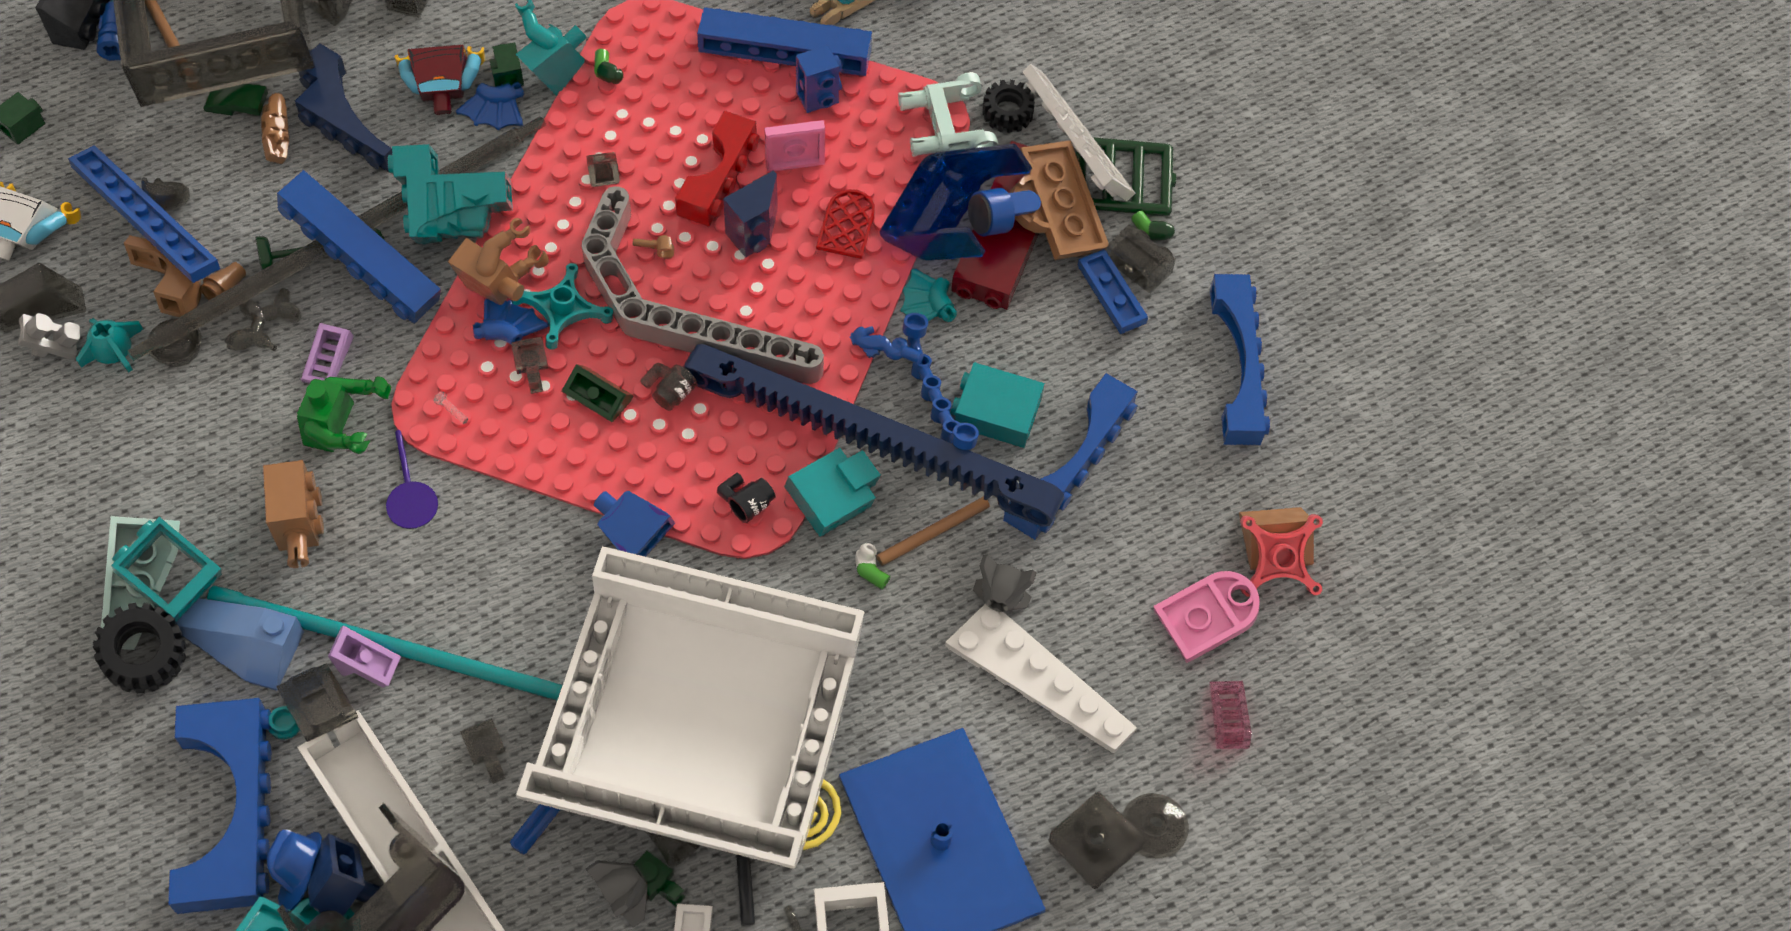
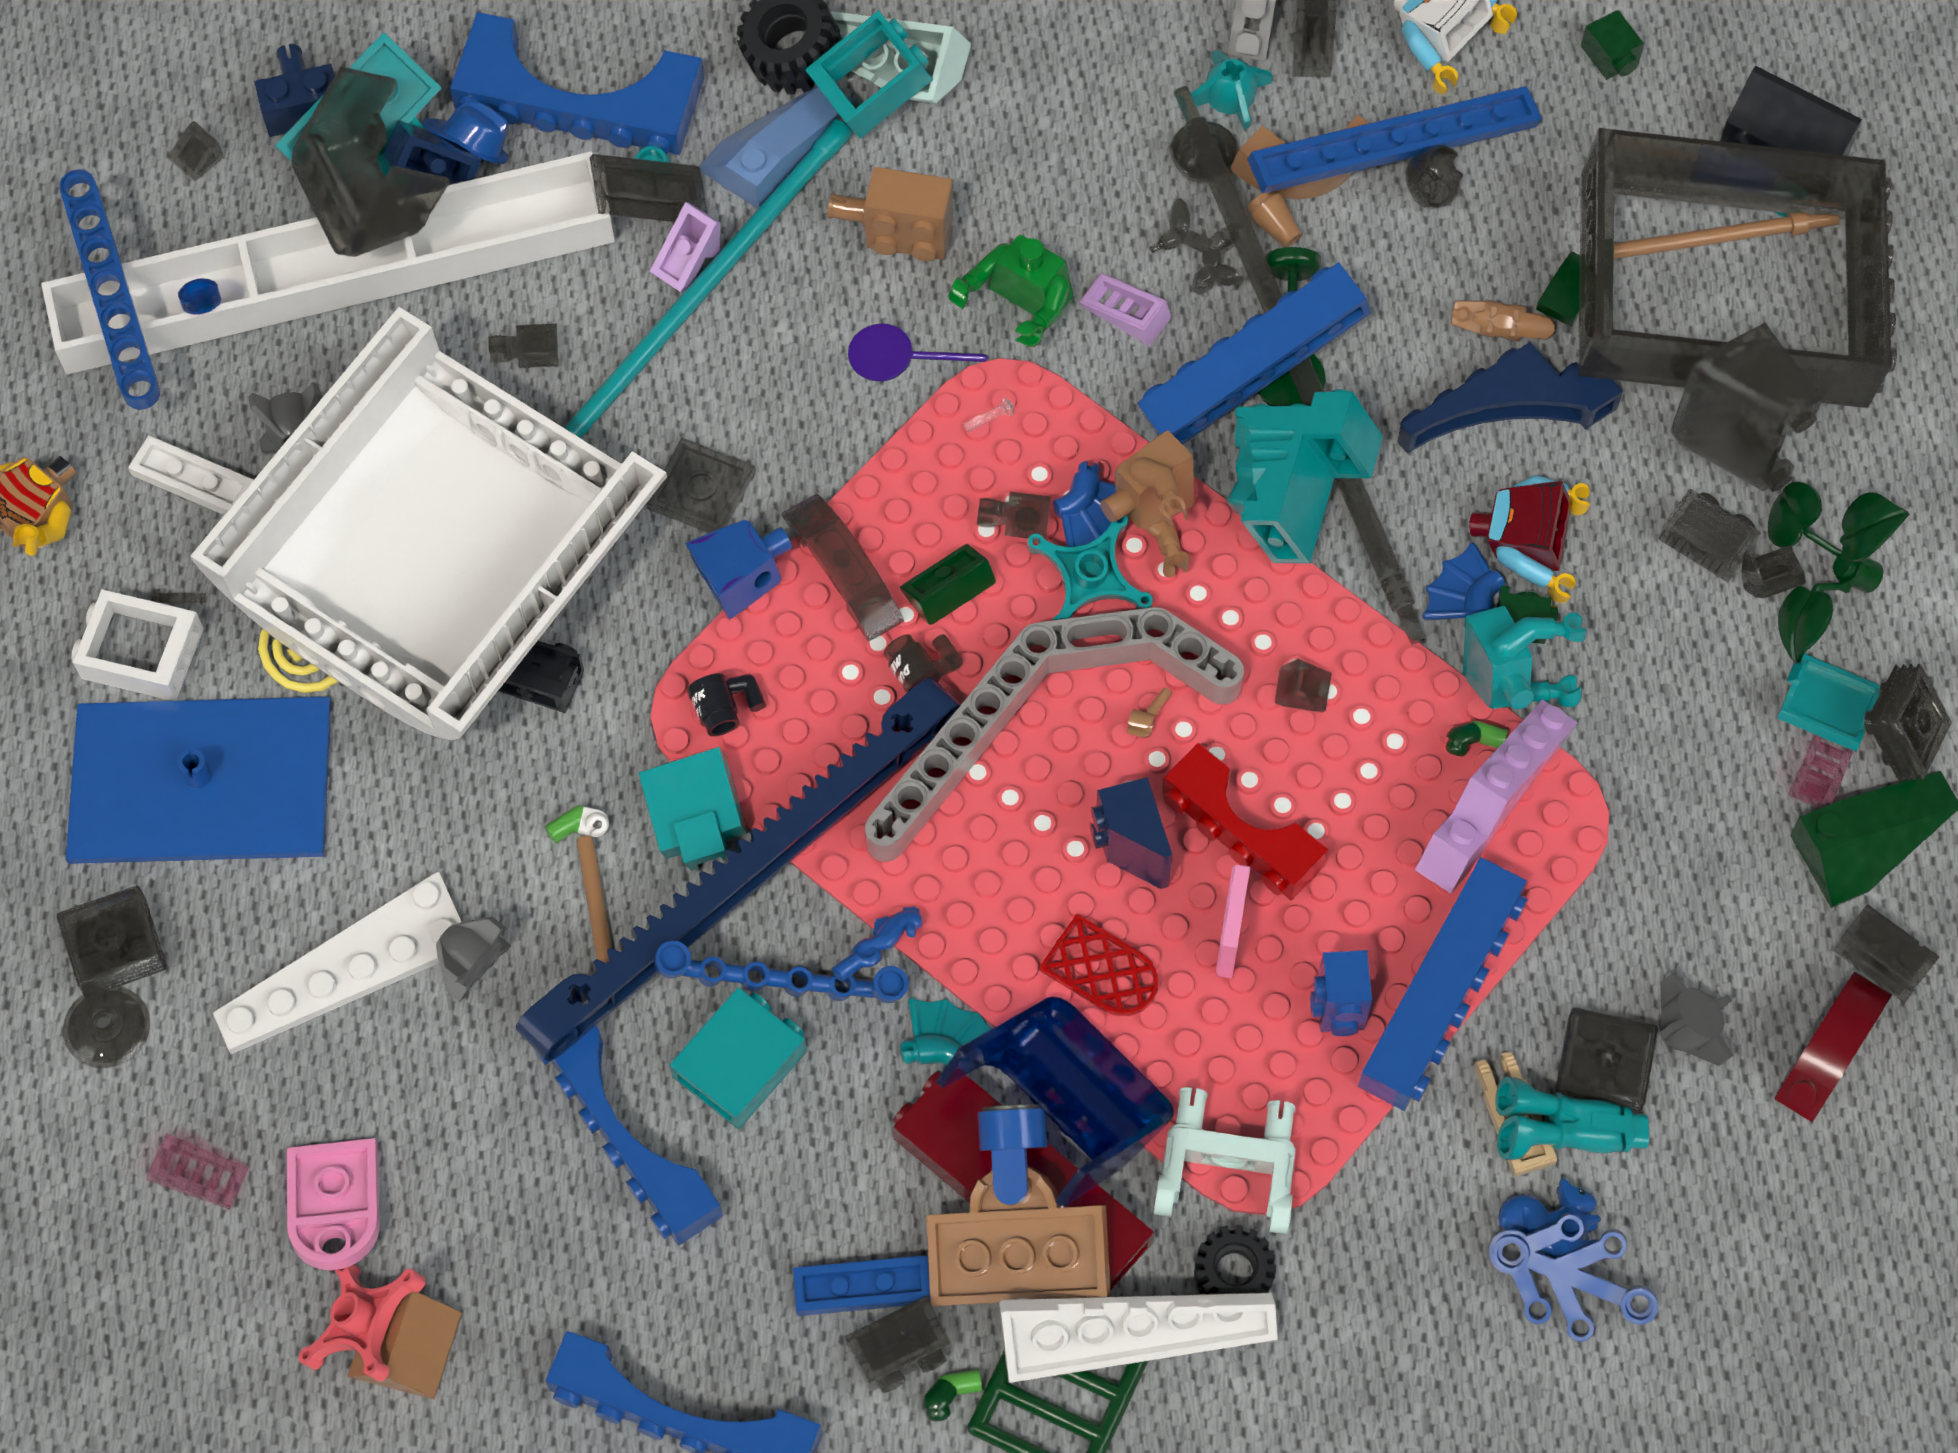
camera: 115 degrees right, 5 degrees up
none -> clear smoke tile [646,437,756,533]
none -> clear smoke slope [782,493,904,642]
none -> lavender arch [1415,700,1578,893]

